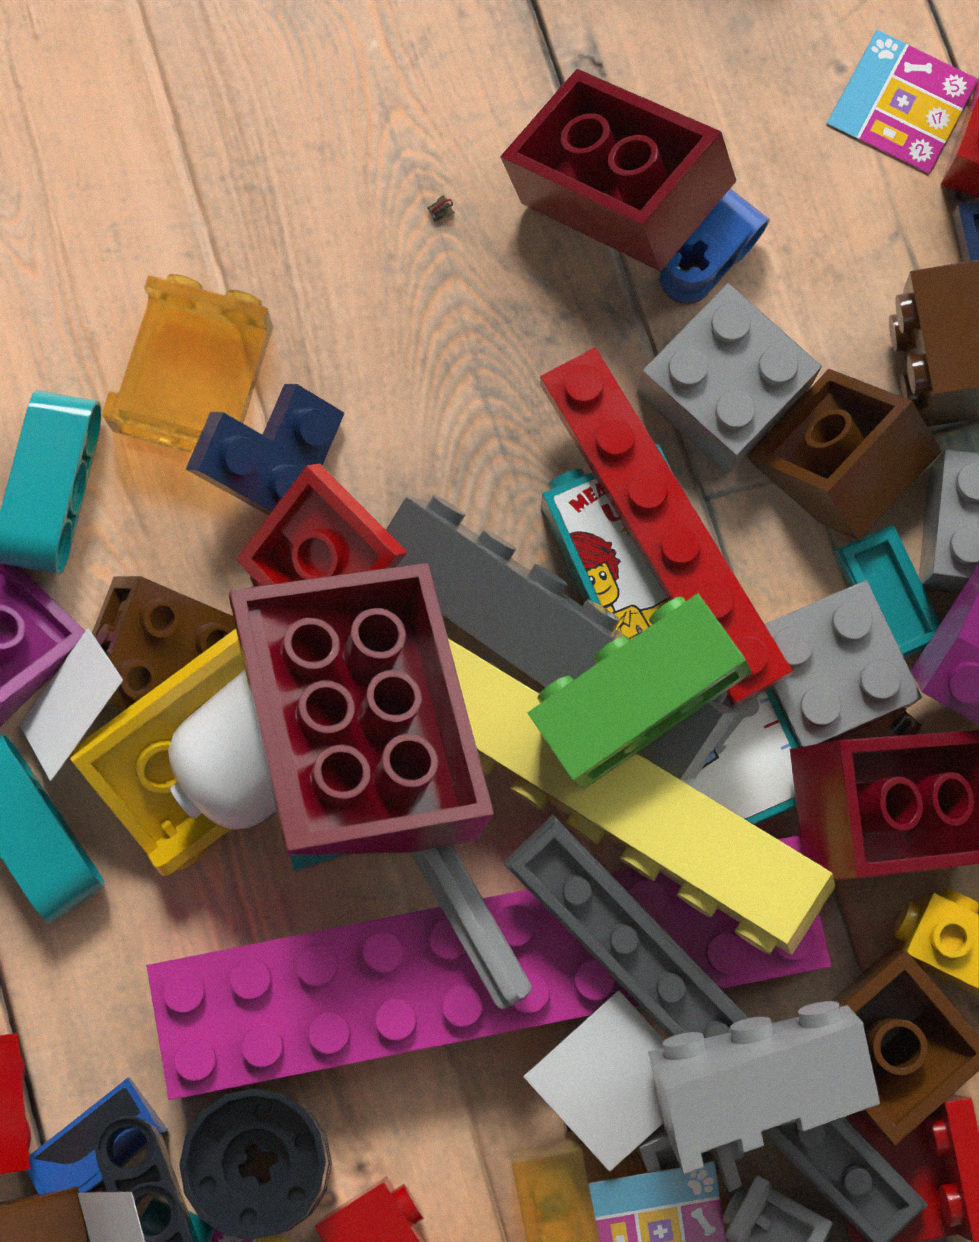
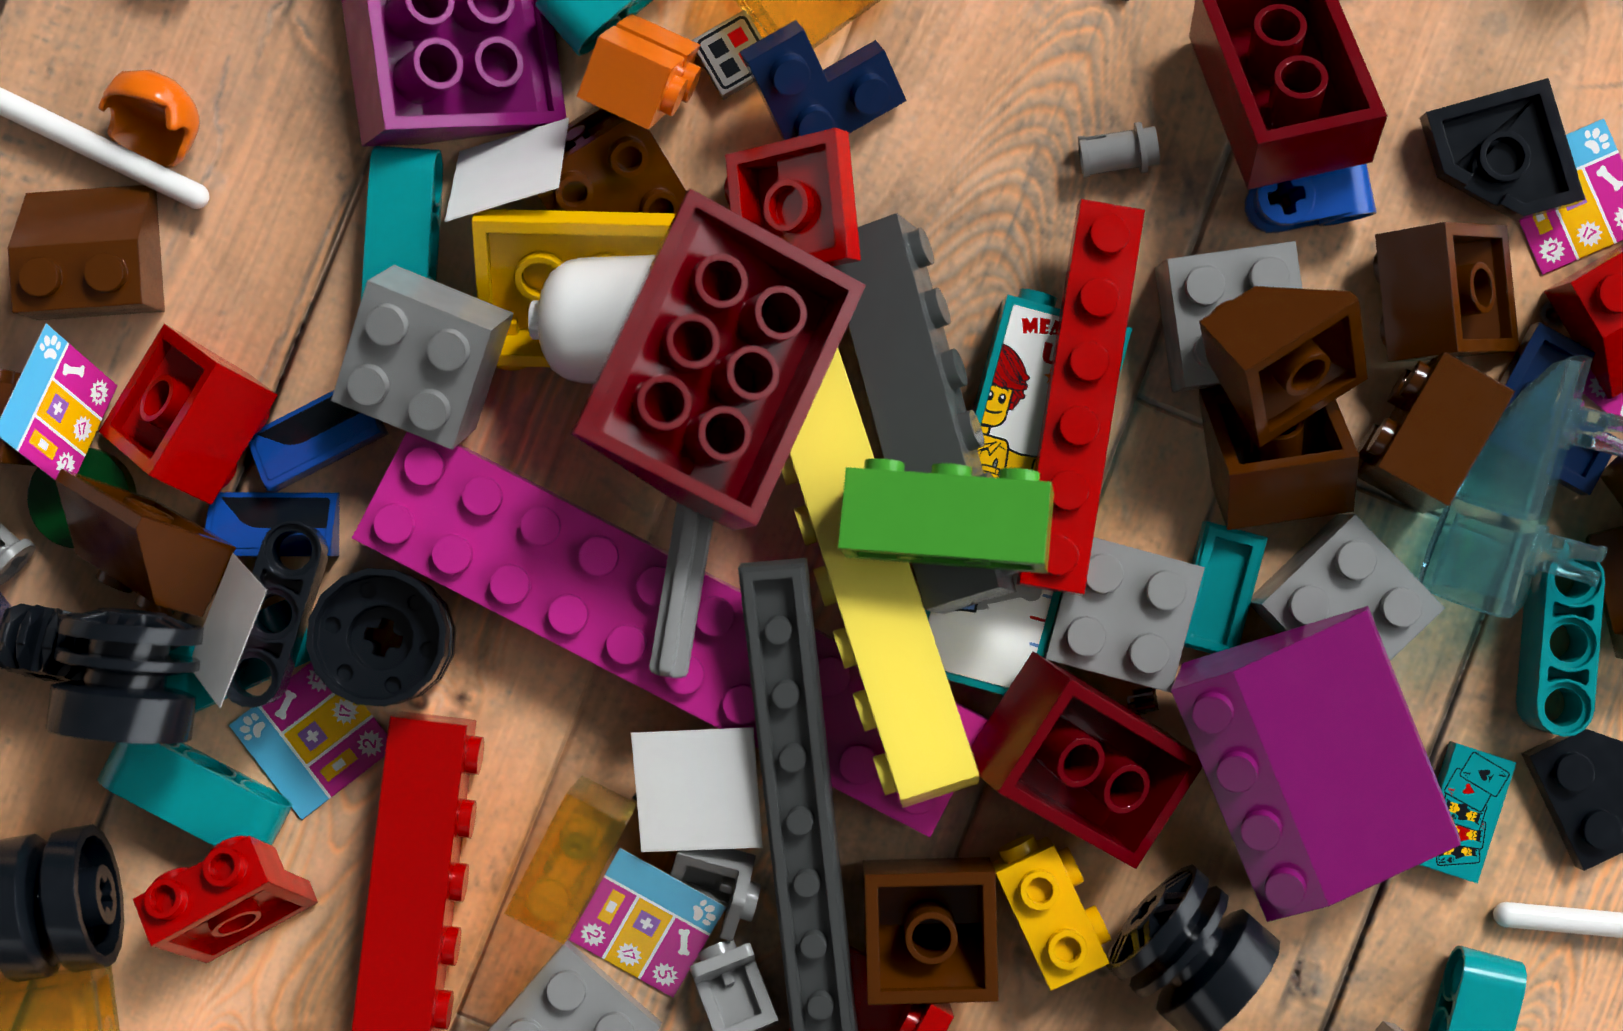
camera: 45 degrees right, 10 degrees up
light grey wedge [648,1001,880,1174] -> none
none -> blue slope [249,390,389,492]
none -> light grey brick [331,265,514,450]
none -> orange piece [576,13,702,130]
none -> light grey tile [692,9,762,100]
none -> light grey pin [1078,122,1160,178]
none -> reddish brown slope [1199,286,1368,447]
none -> reddish brown slope [1373,222,1519,362]
none -> black plate [1419,78,1585,221]

